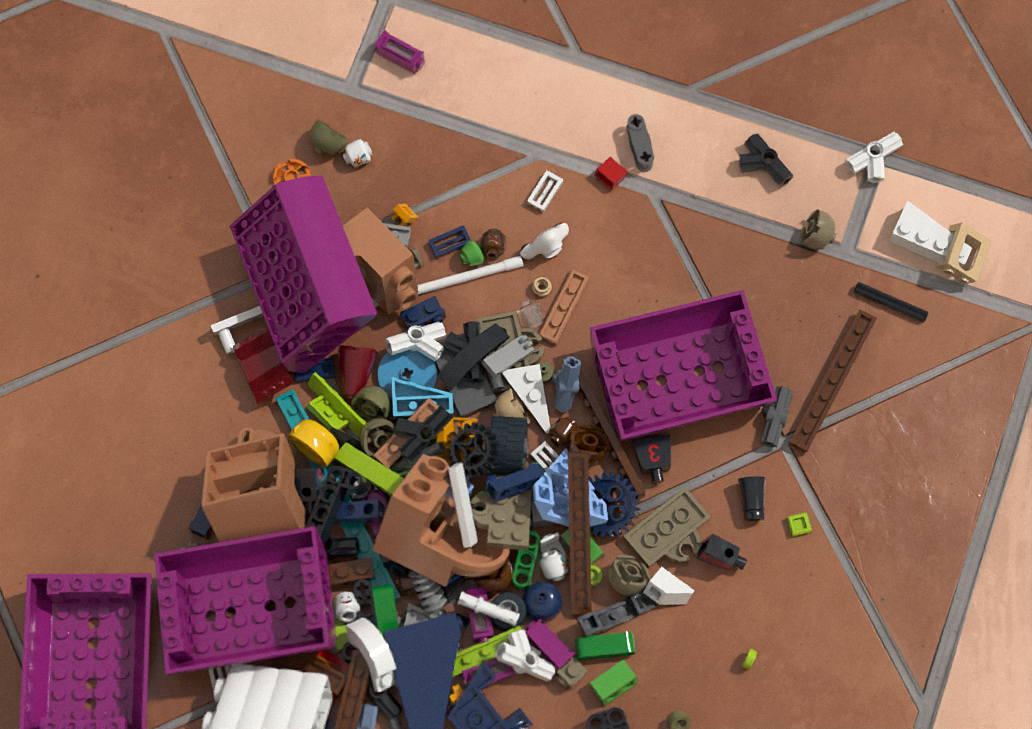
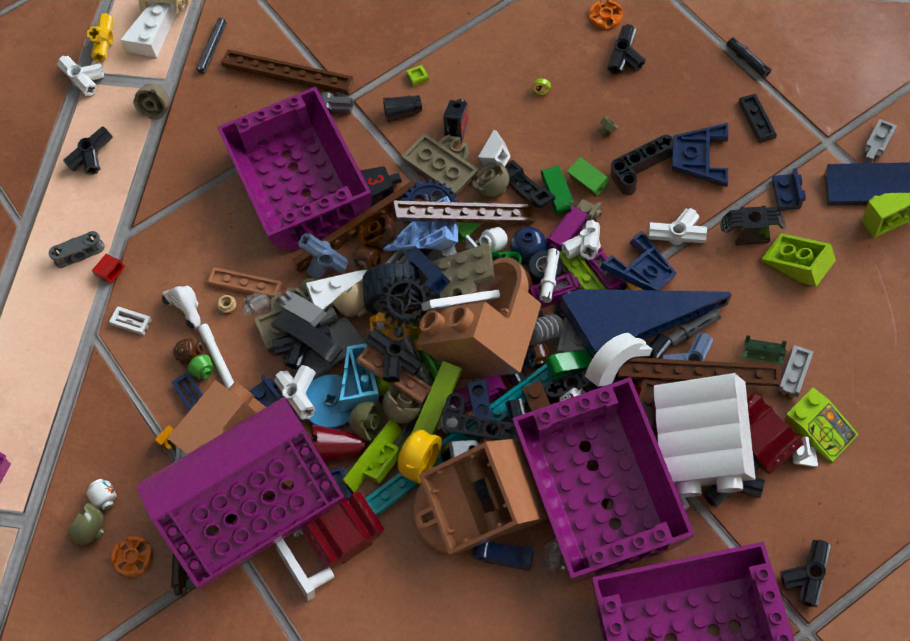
camera: 90 degrees left, 10 degrees down
none -> yellow piece [87,13,114,62]

